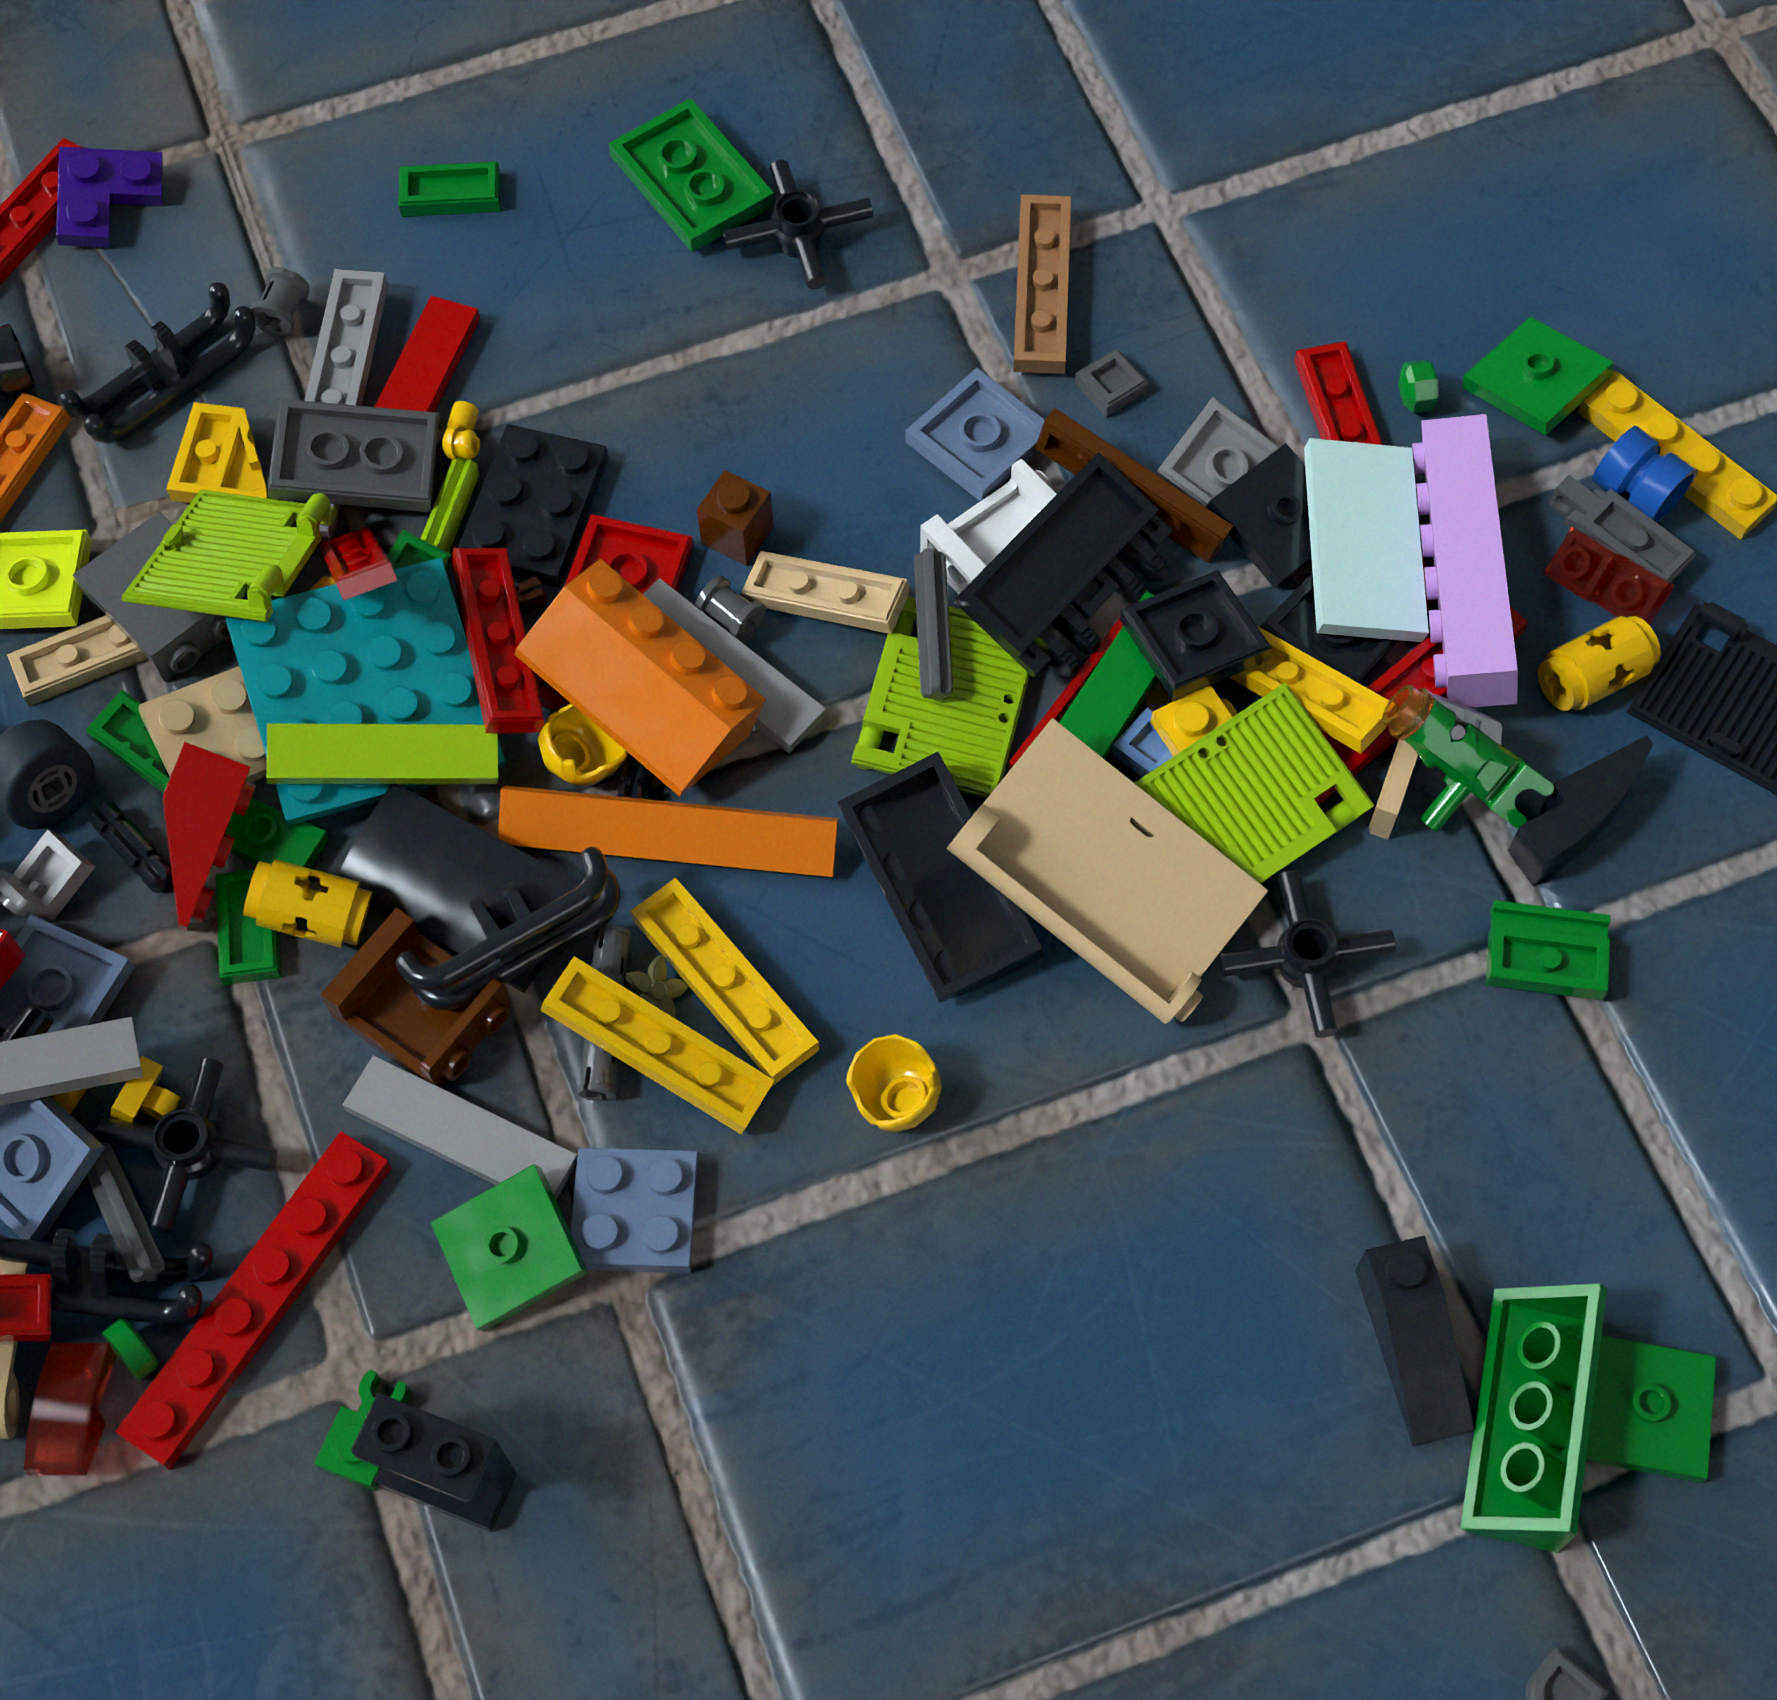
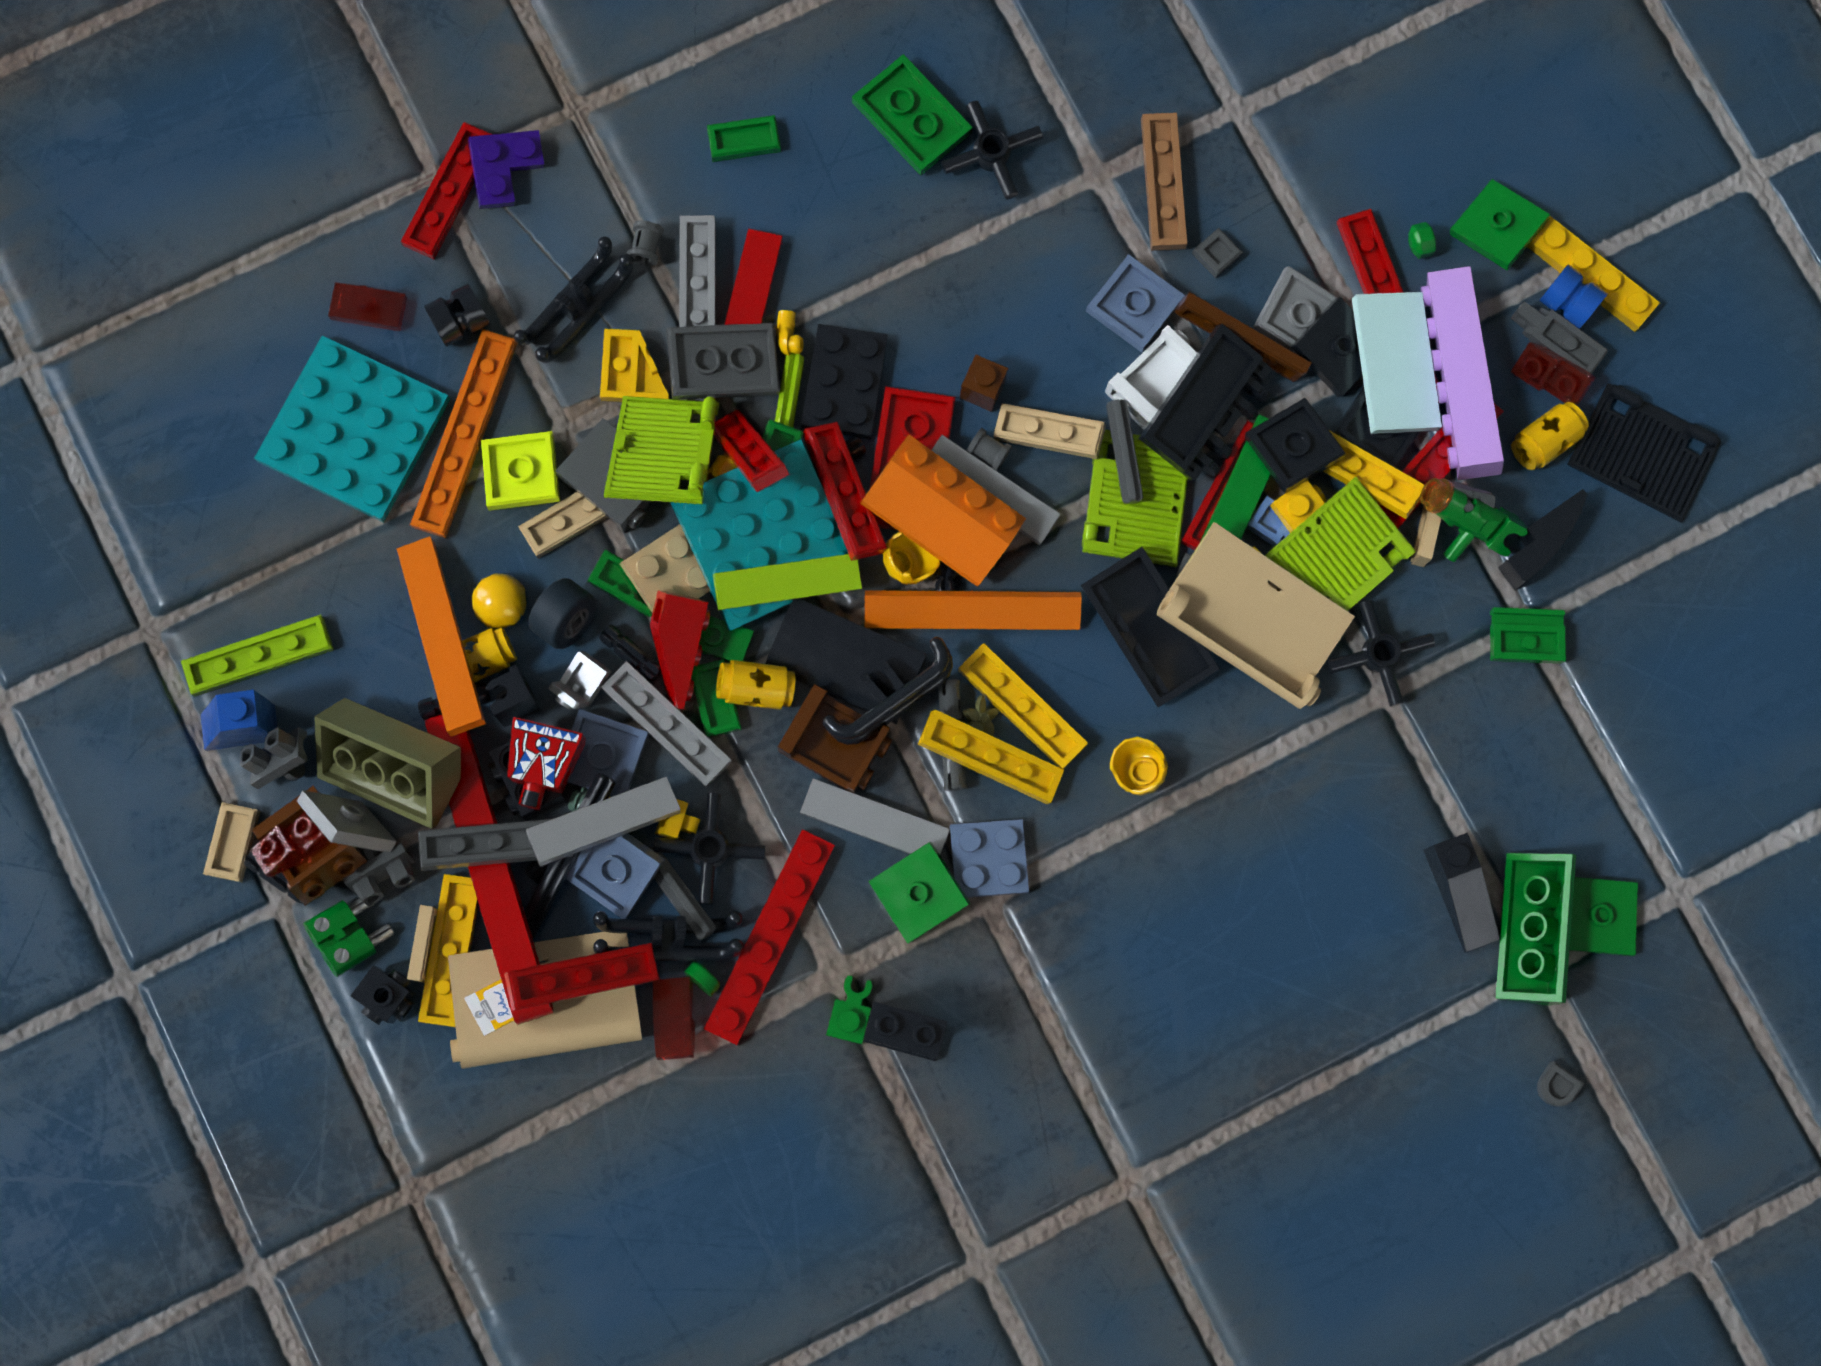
camera: 15 degrees left, 15 degrees up
none -> light grey plate [601,661,732,788]

